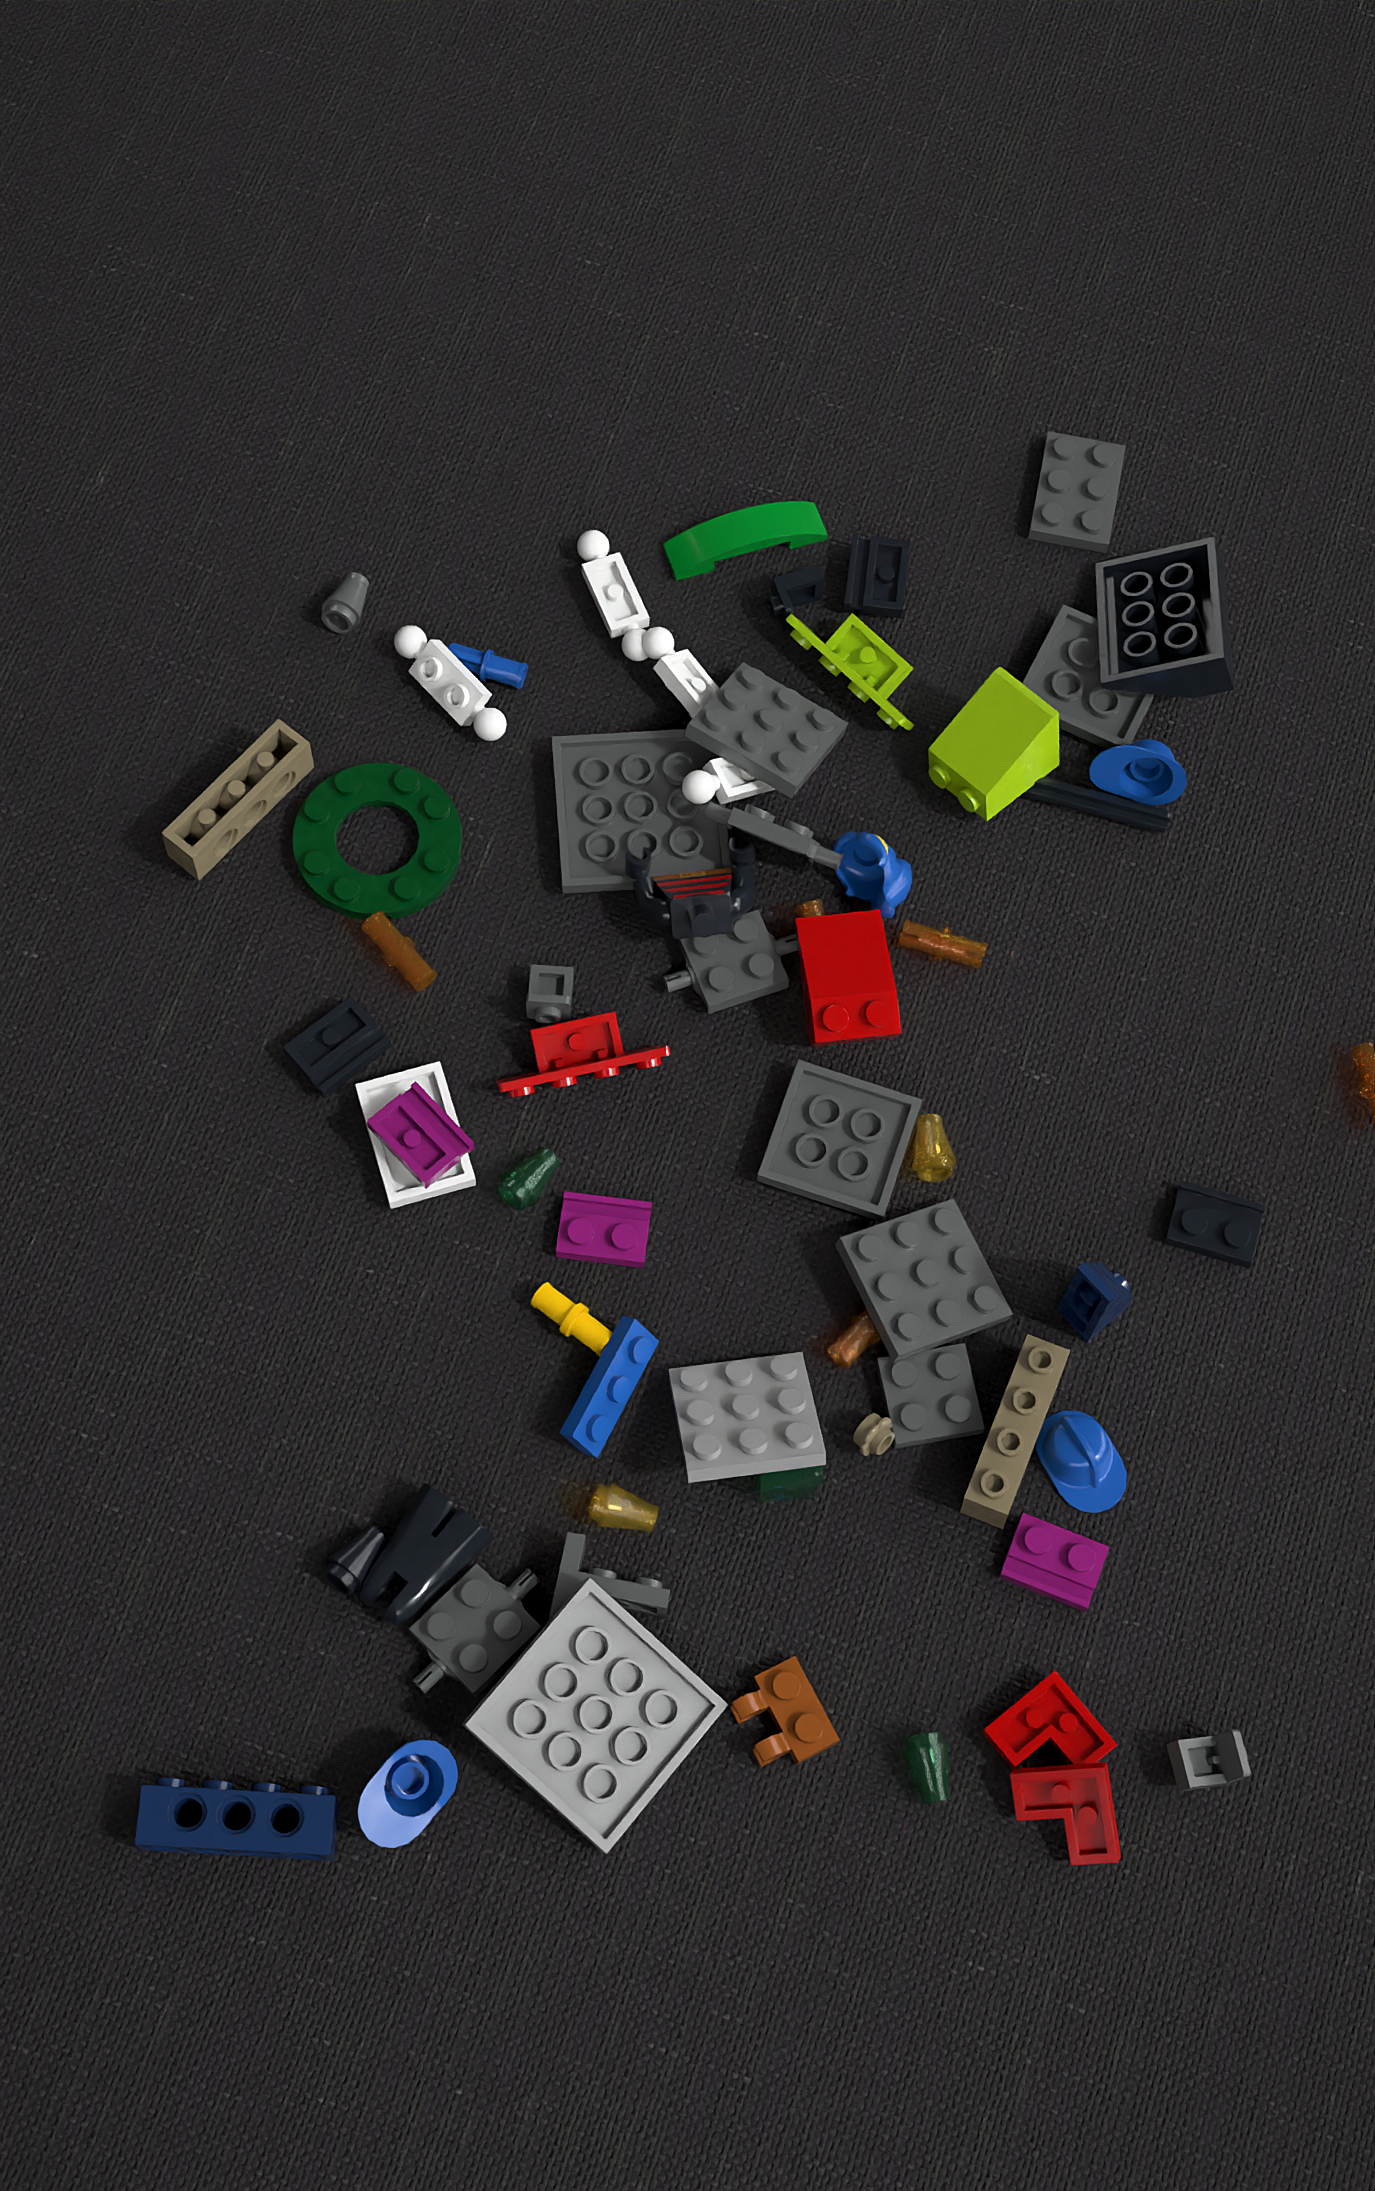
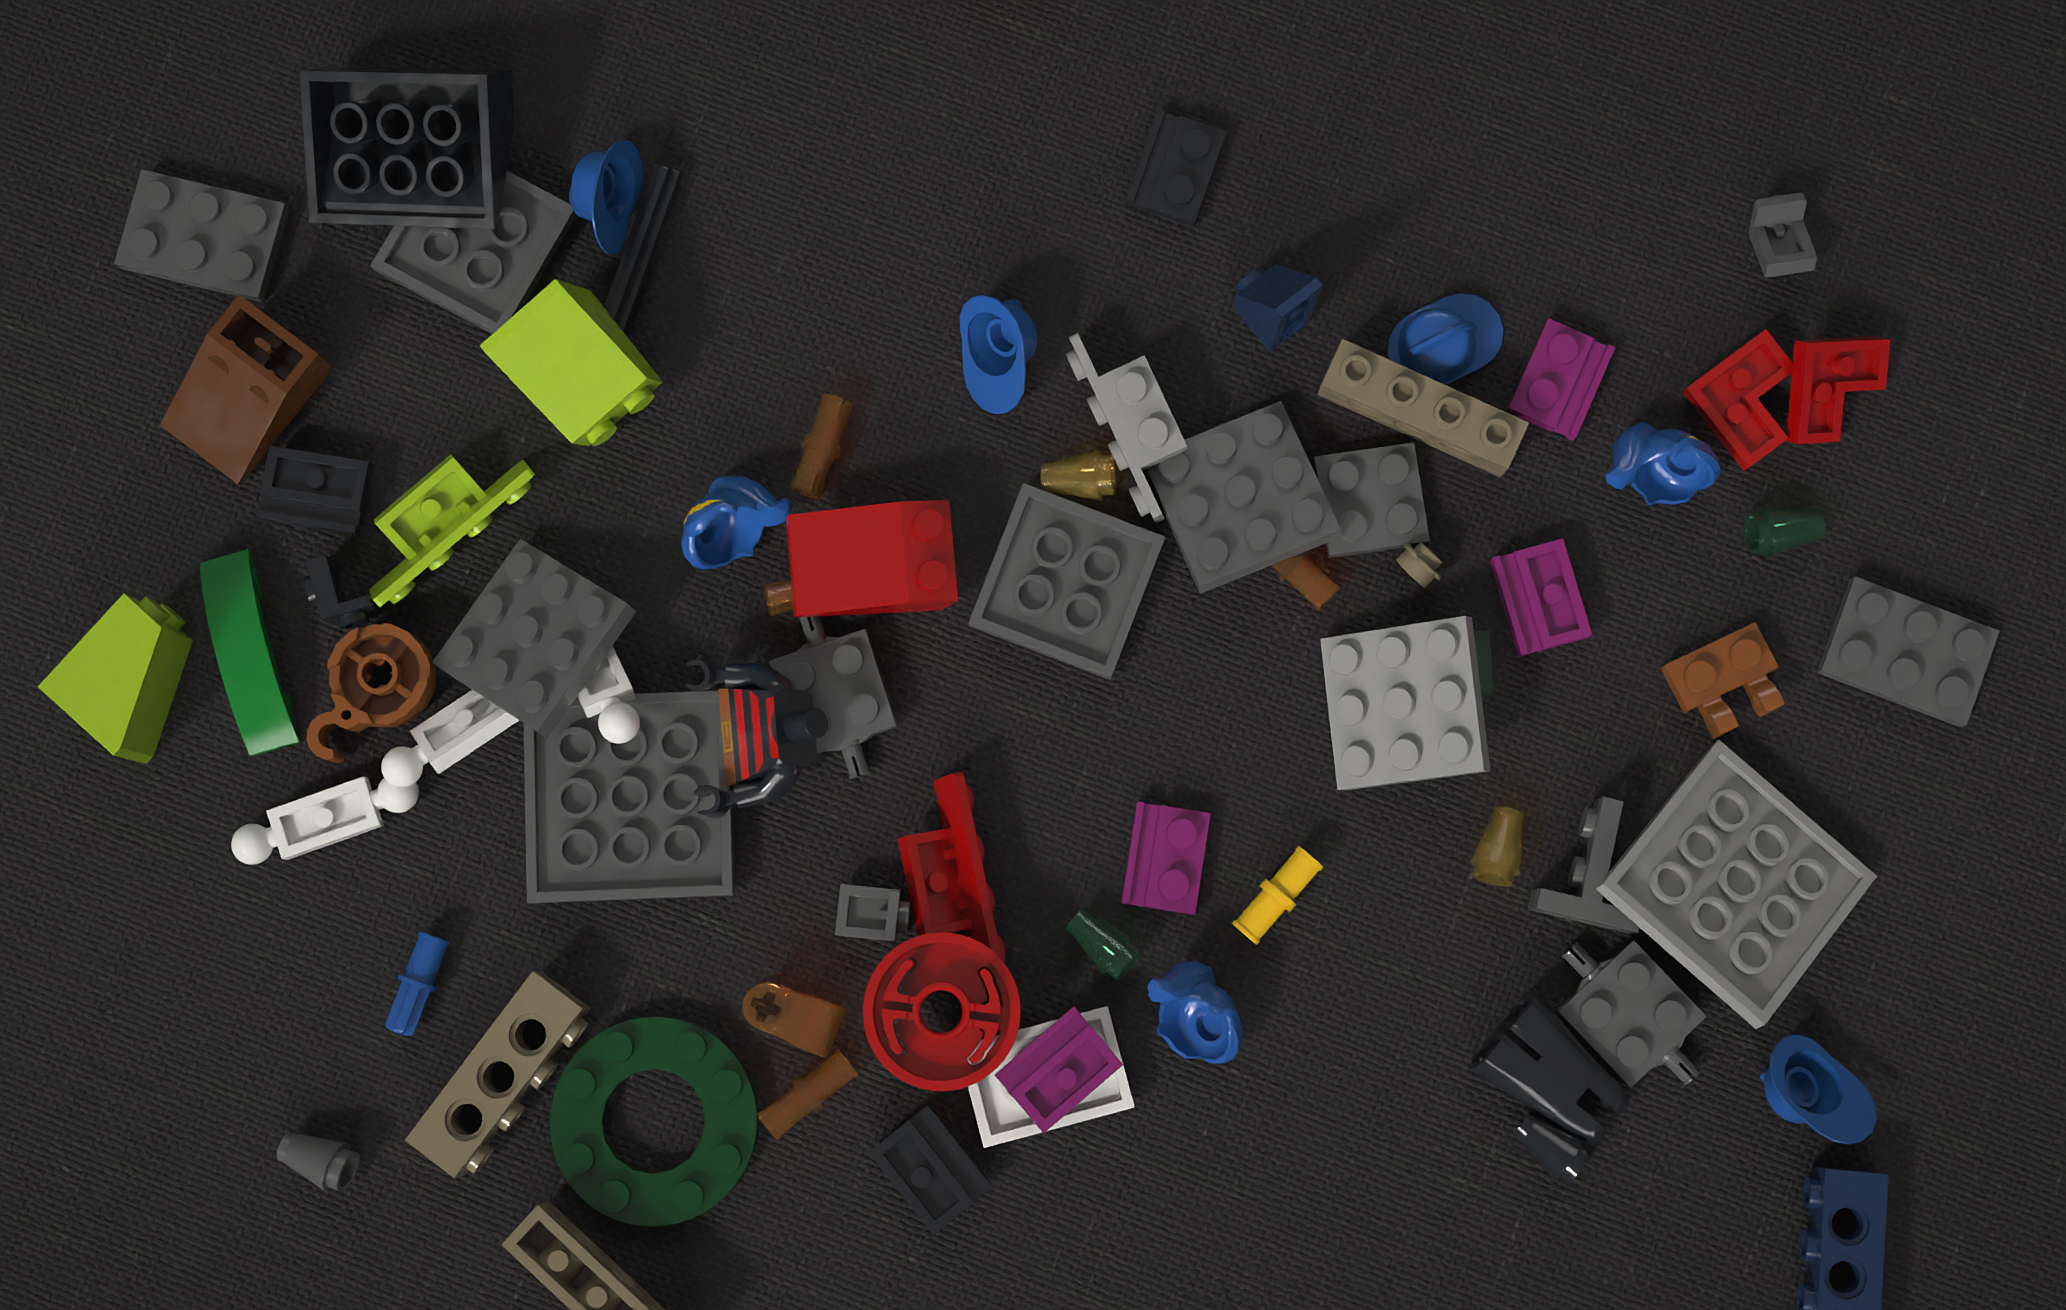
camera: 80 degrees left, 15 degrees up
white plate [394,625,507,741] -> none
blue plate [560,1316,659,1458] -> none
dark grey plate [704,801,844,871] -> none
none -> lime slope [38,594,193,764]
none -> reddish brown slope [160,295,334,485]
none -> dark orange piece [306,623,437,763]
none -> dark tan brick [405,971,590,1178]
none -> clear orange piece [742,982,846,1058]
none -> red piece [863,932,1021,1091]
none -> blue piece [960,295,1038,414]
none -> light grey bracket [1066,333,1188,524]
none -> blue hair [1147,960,1243,1064]
none -> magenta plate [1490,538,1592,657]
none -> blue hair [1606,422,1721,506]
none -> dark grey plate [1816,576,2000,727]

